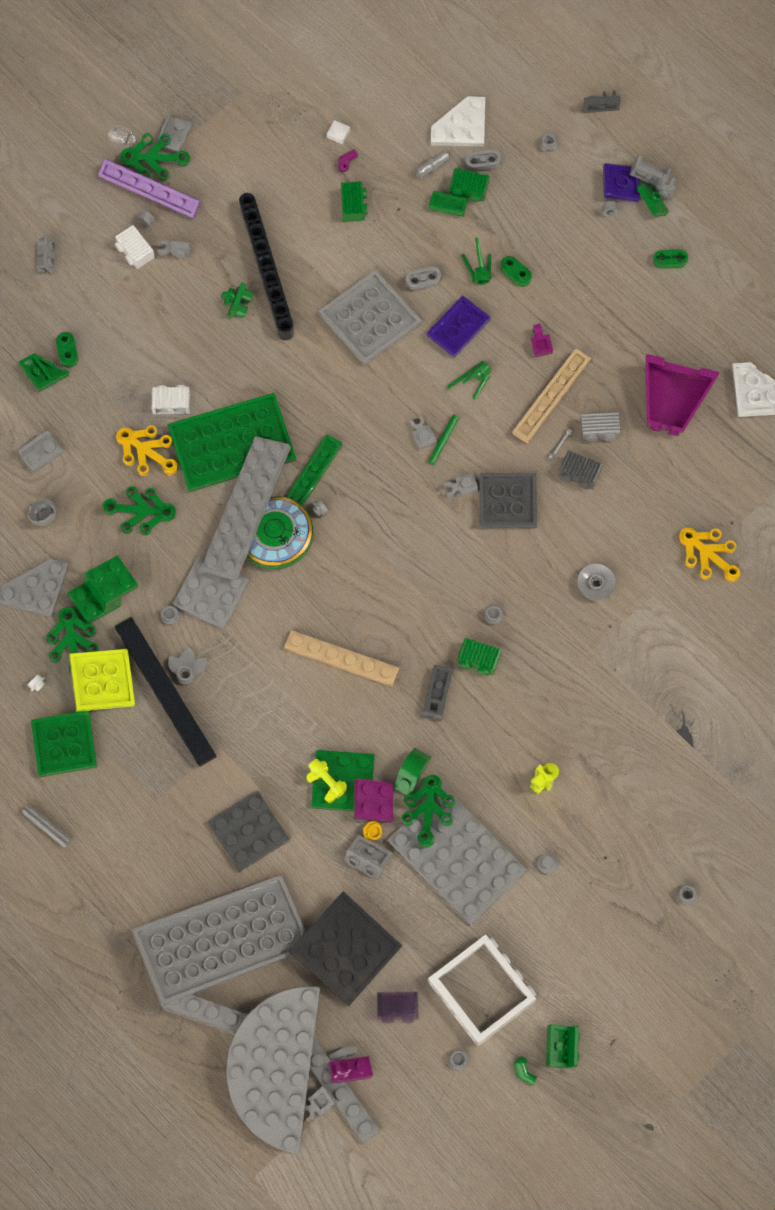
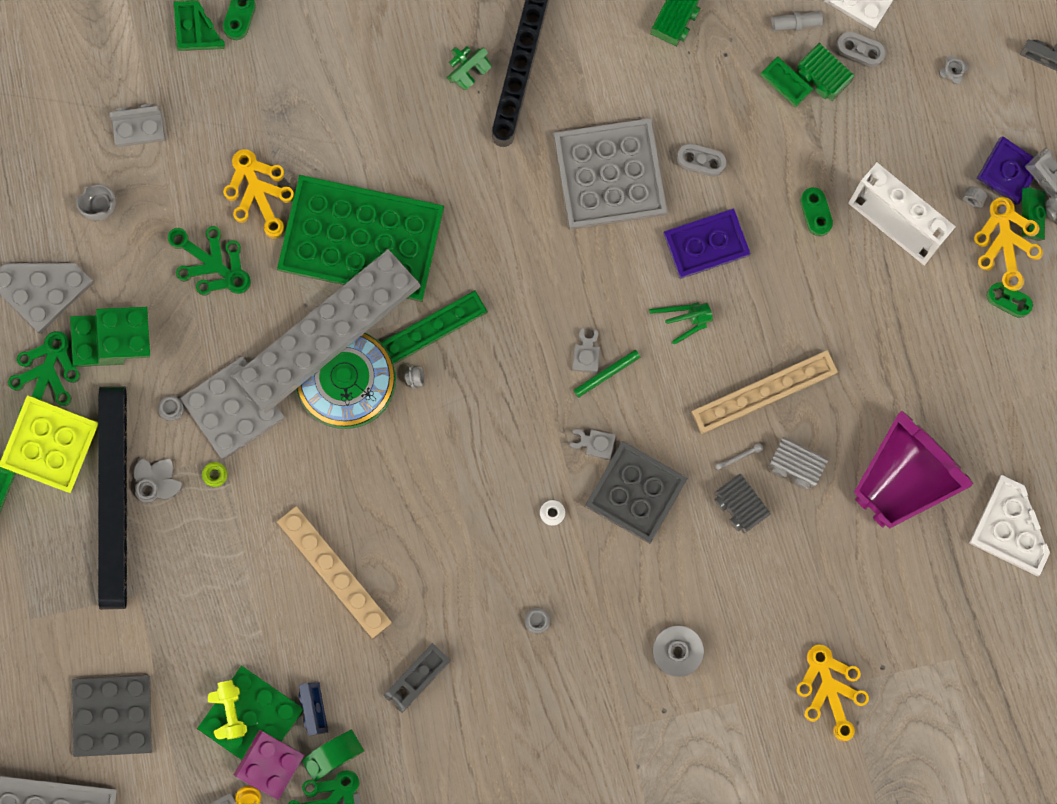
camera: 25 degrees right, 10 degrees up
white brick [152,385,191,414] -> none
green brick [457,637,501,676] -> none
green plant [461,237,492,285] -> none
magenta plate [531,323,553,357] -> none
none -> lime plate [202,462,228,487]
none -> dark blue plate [299,682,329,736]
none -> white plate [540,500,565,526]
none -> white window [848,162,956,266]
none -> yellow plant [974,197,1043,291]

